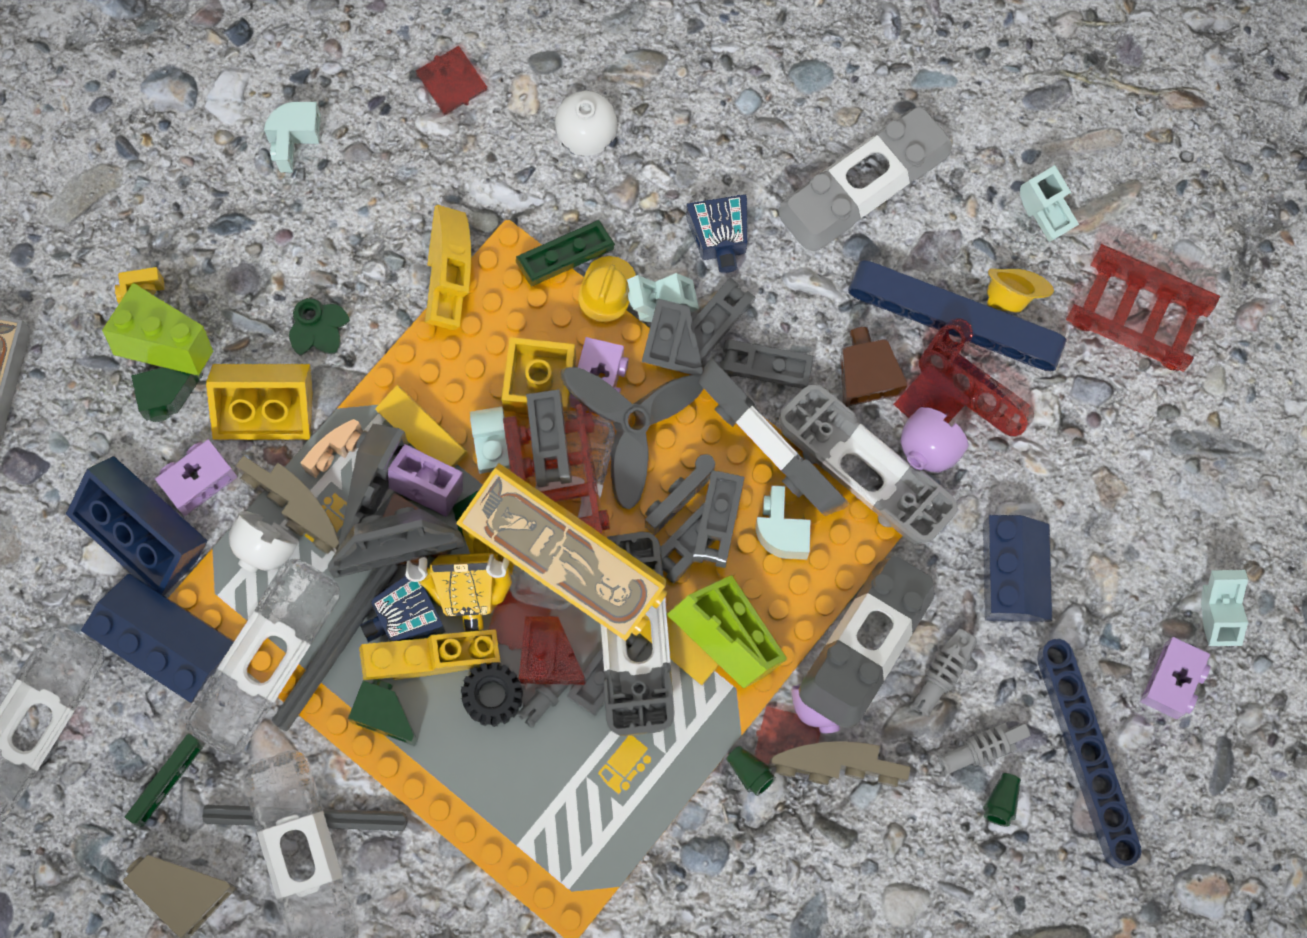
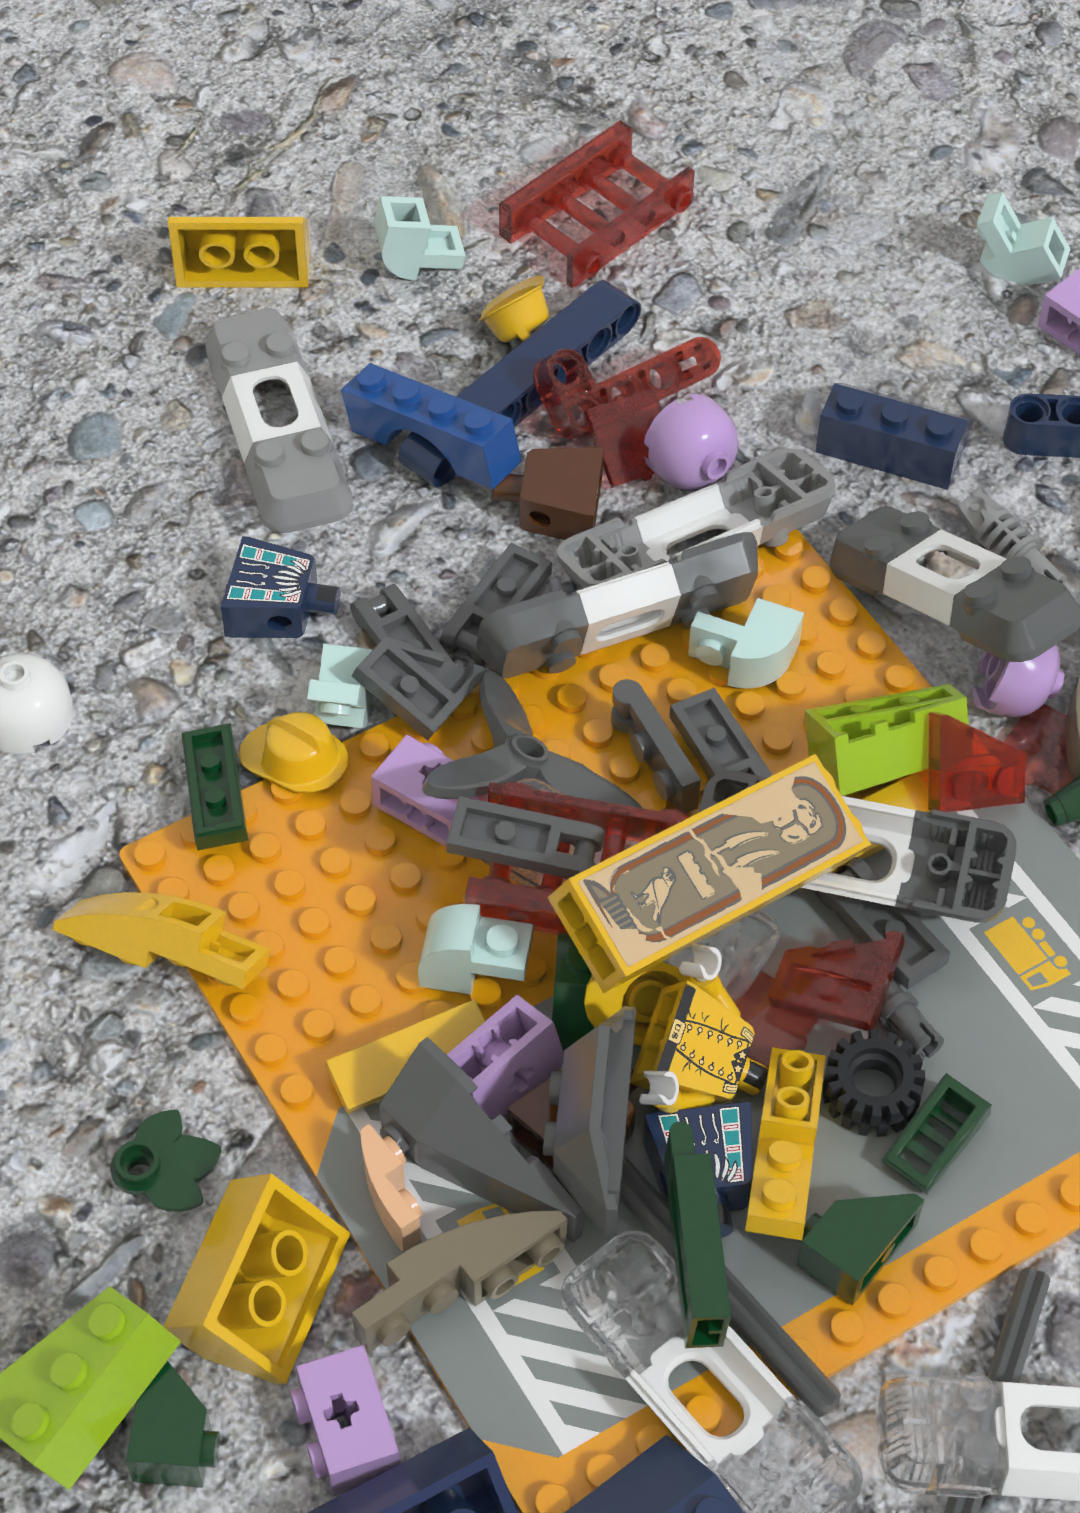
camera: 70 degrees left, 20 degrees down
white cylinder [229,511,298,573] -> none
yellow brick [501,337,576,418] -> none
dark grey plate [693,470,744,568] -> none
none -> yellow slope [168,217,311,288]
none -> blue arch [341,363,522,490]
none -> dark green hinge [664,1121,731,1348]
none -> dark green slope [881,1073,992,1195]
none -> clear red wing [928,712,1026,812]

